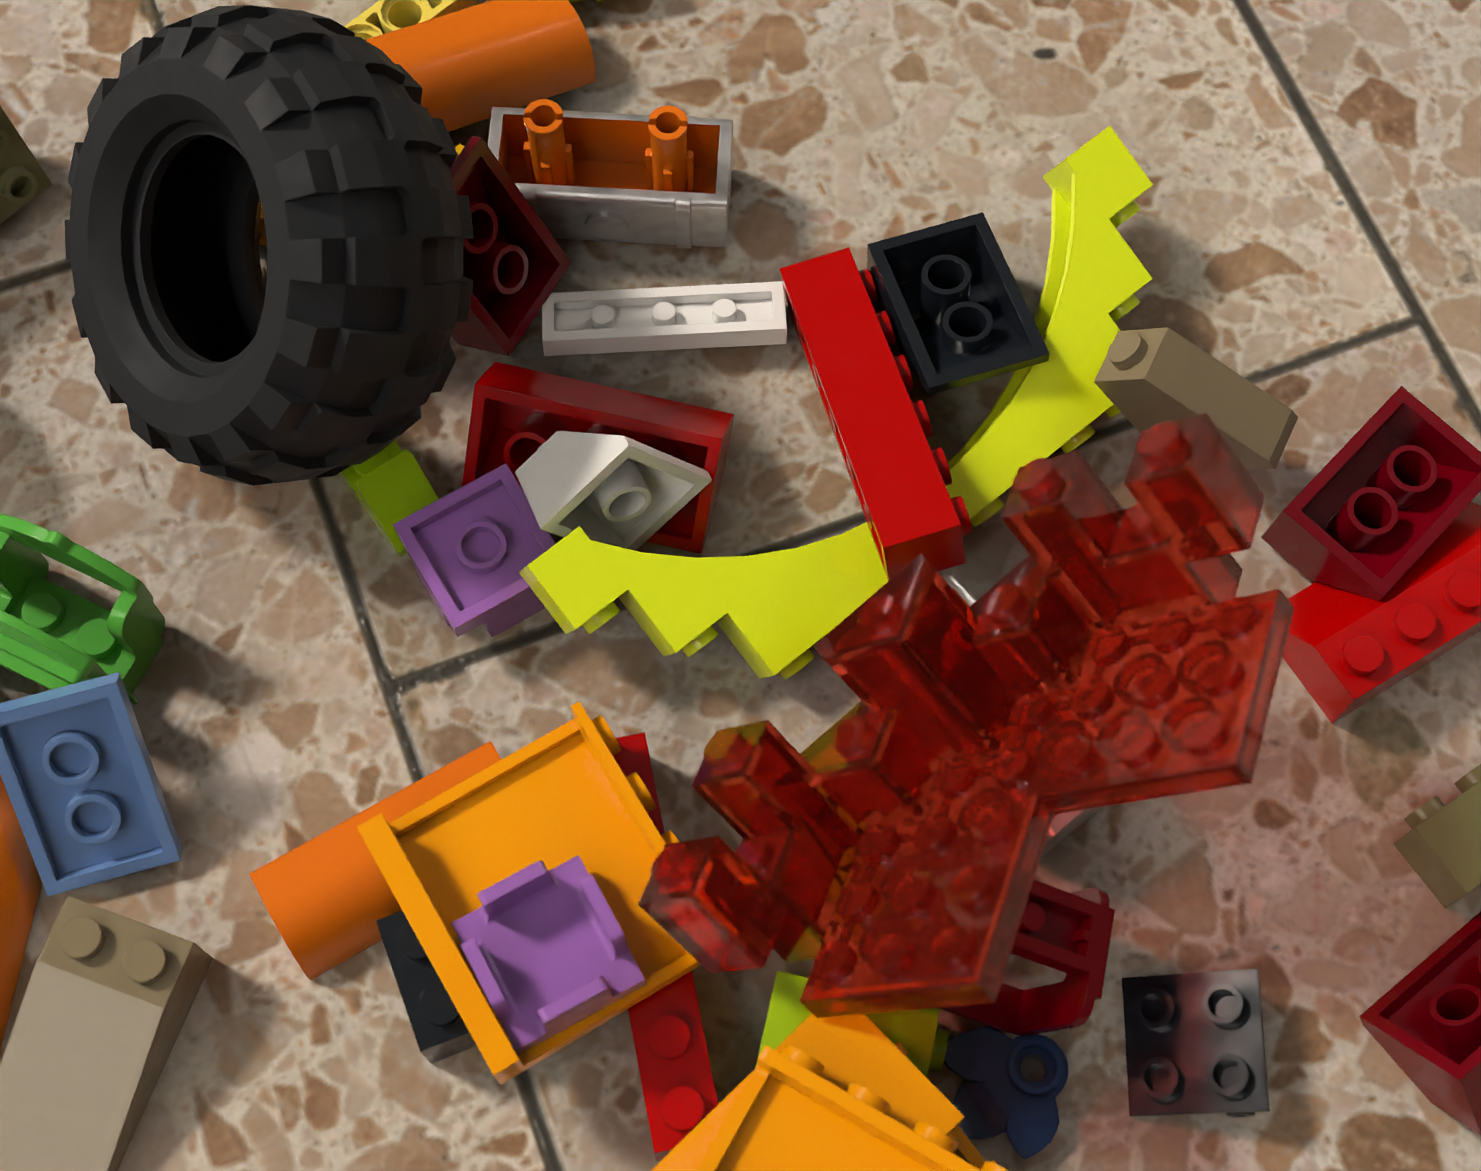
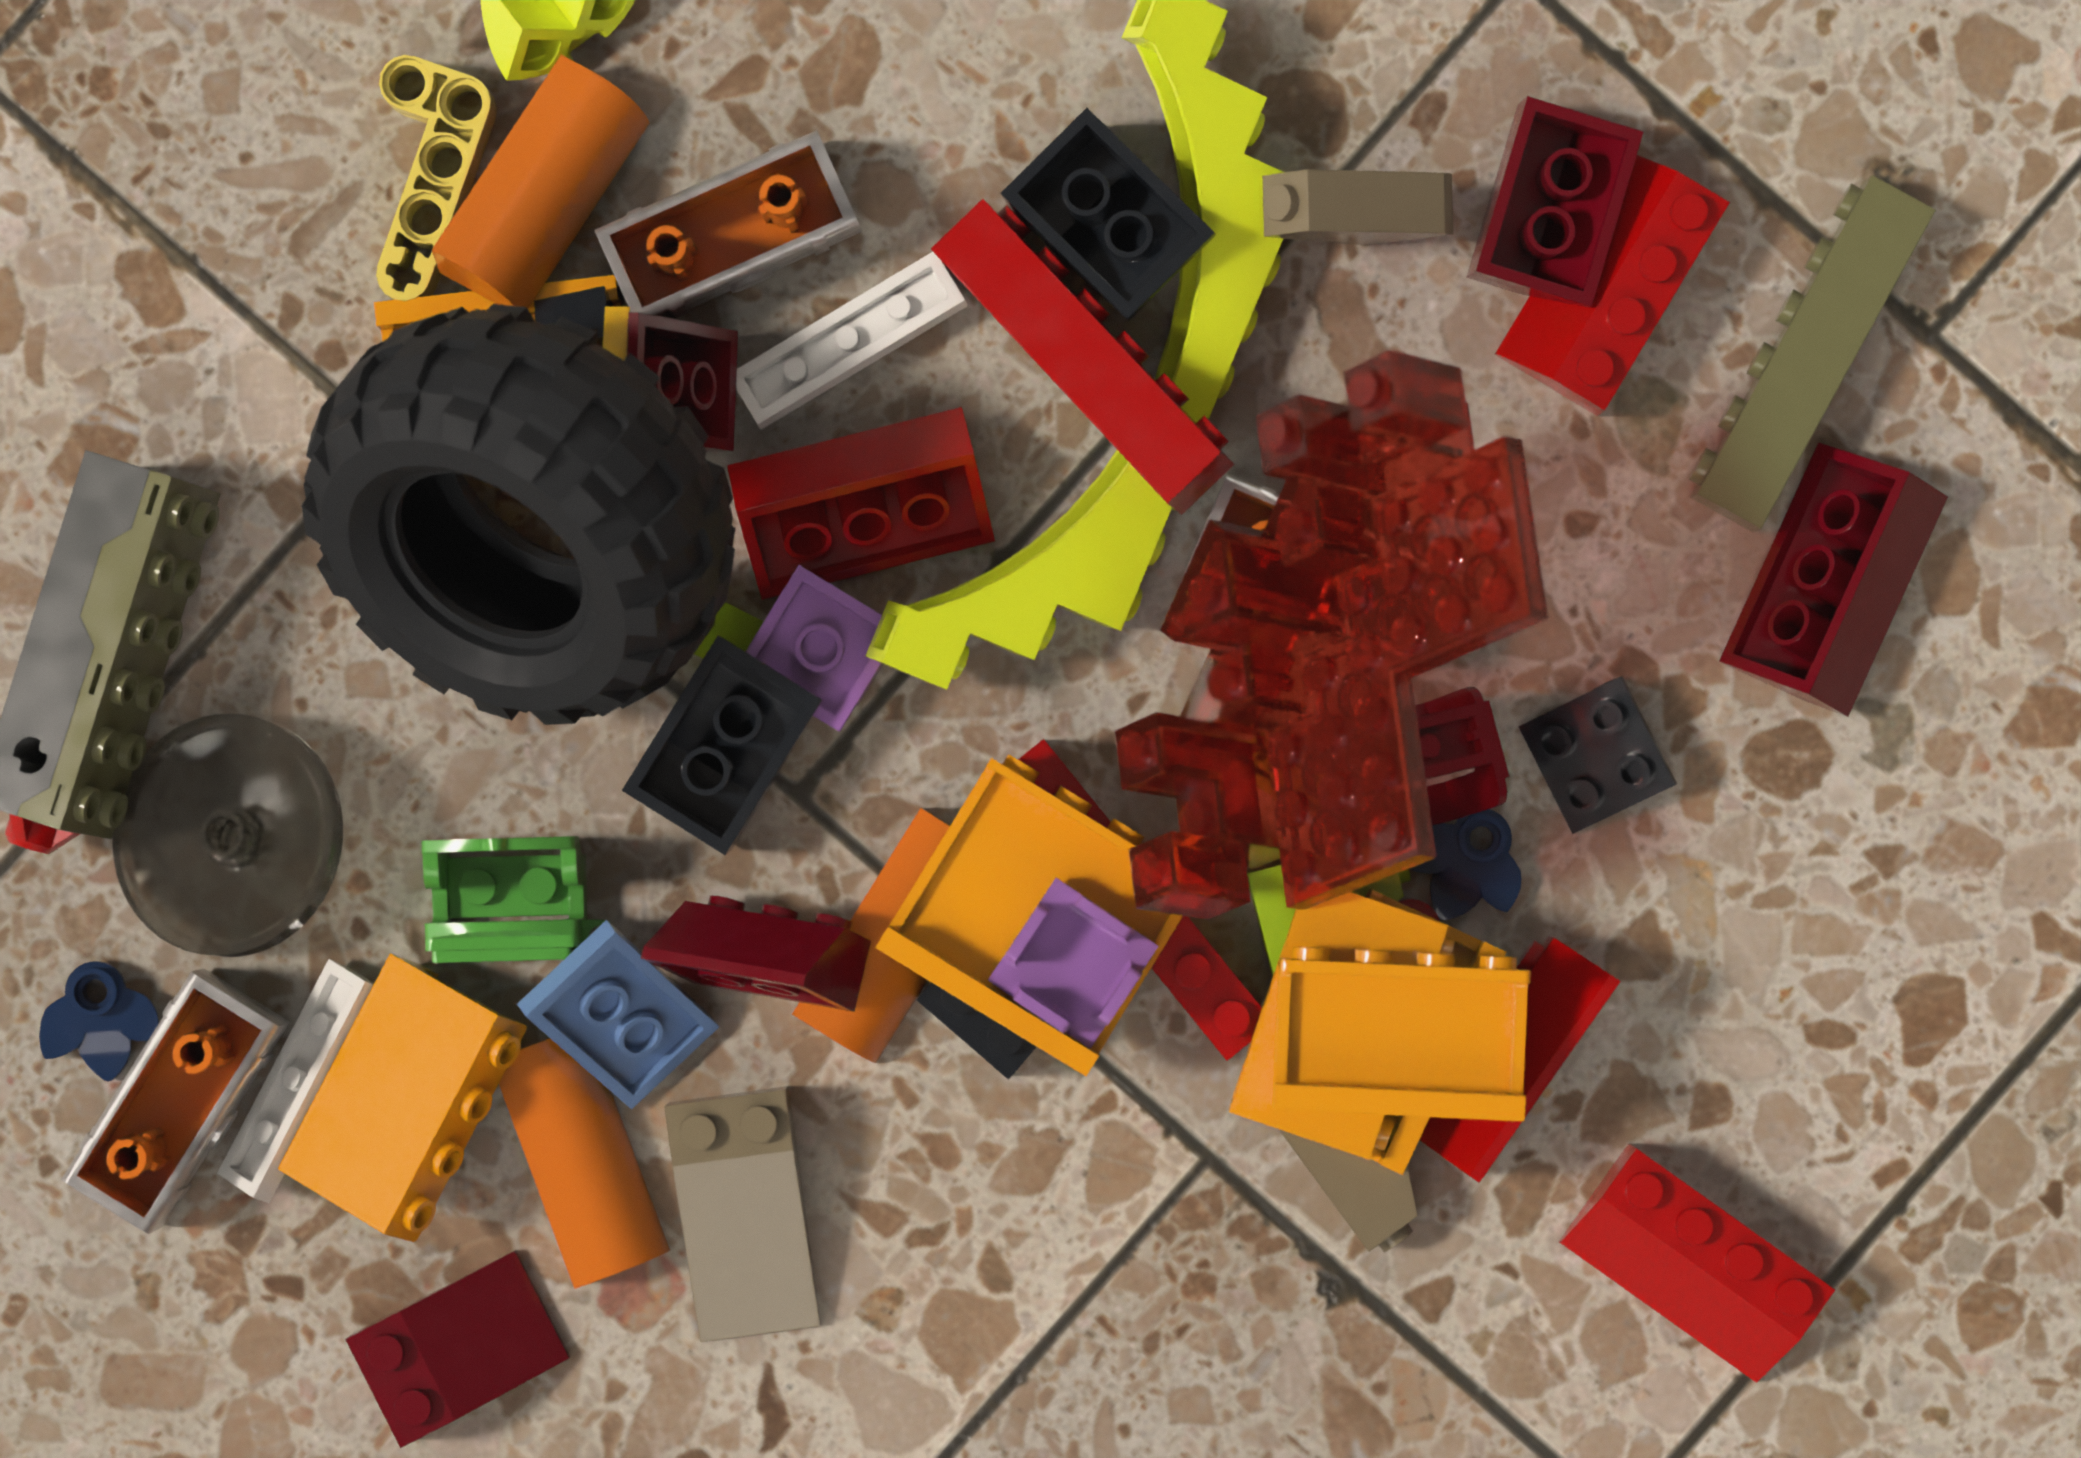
camera: 25 degrees left, 20 degrees up
white slope [515,431,712,551] -> none
none -> black slope [621,635,822,855]
none -> dark red slope [641,895,871,1012]

